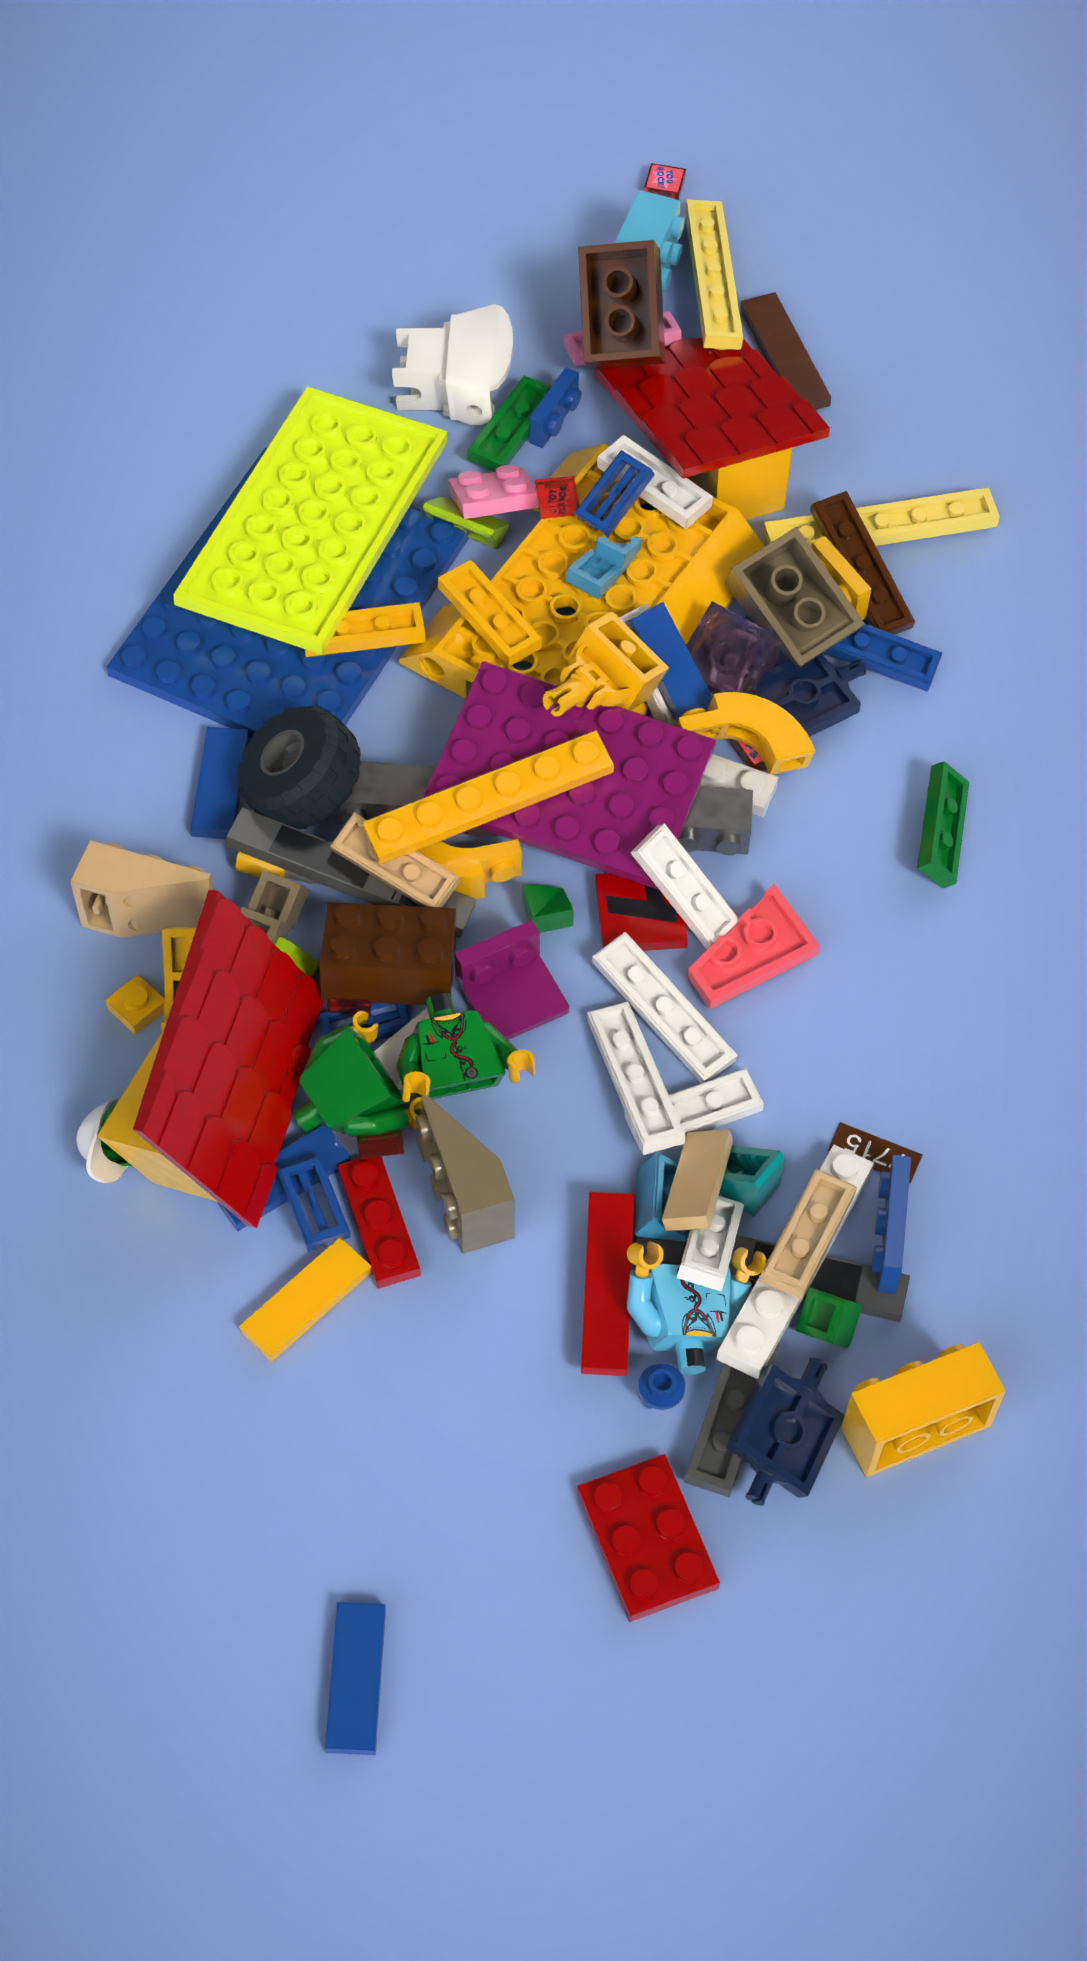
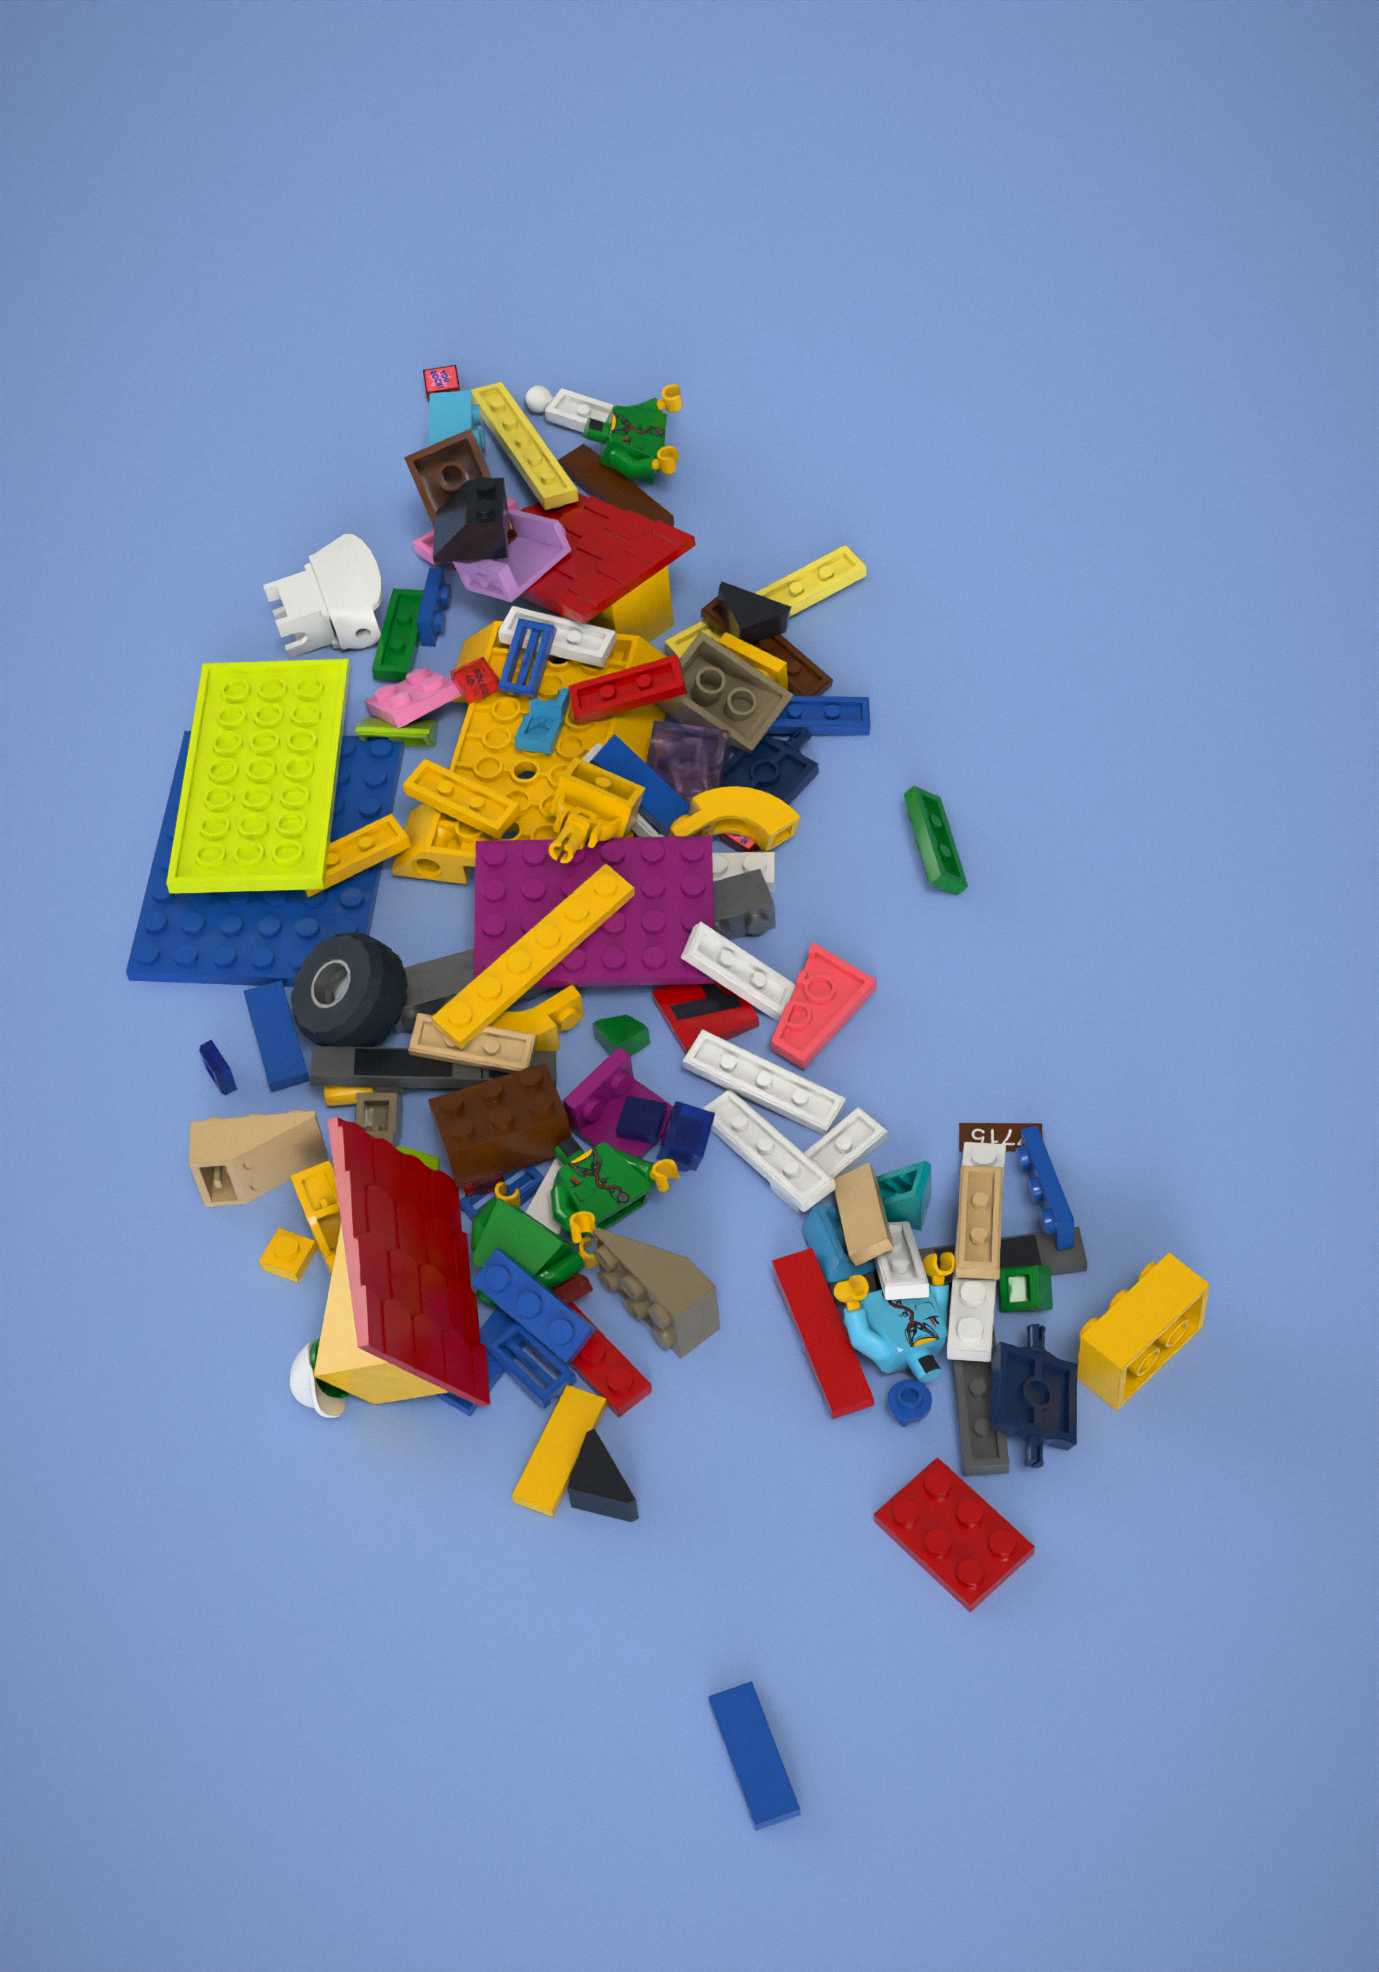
camera: 15 degrees left, 5 degrees down
none -> clear blue tile [199,1039,237,1096]
none -> black slope [433,477,509,563]
none -> lavender panel [453,509,571,603]
none -> blue plate [471,1248,597,1363]
none -> white plate [525,385,615,433]
none -> black slope [567,1429,639,1522]
none -> red plate [568,654,687,725]
none -> green torso [583,384,683,484]
none -> clear blue tile [616,1095,668,1145]
none -> clear blue brick [656,1101,715,1172]
none -> black slope [717,582,791,644]

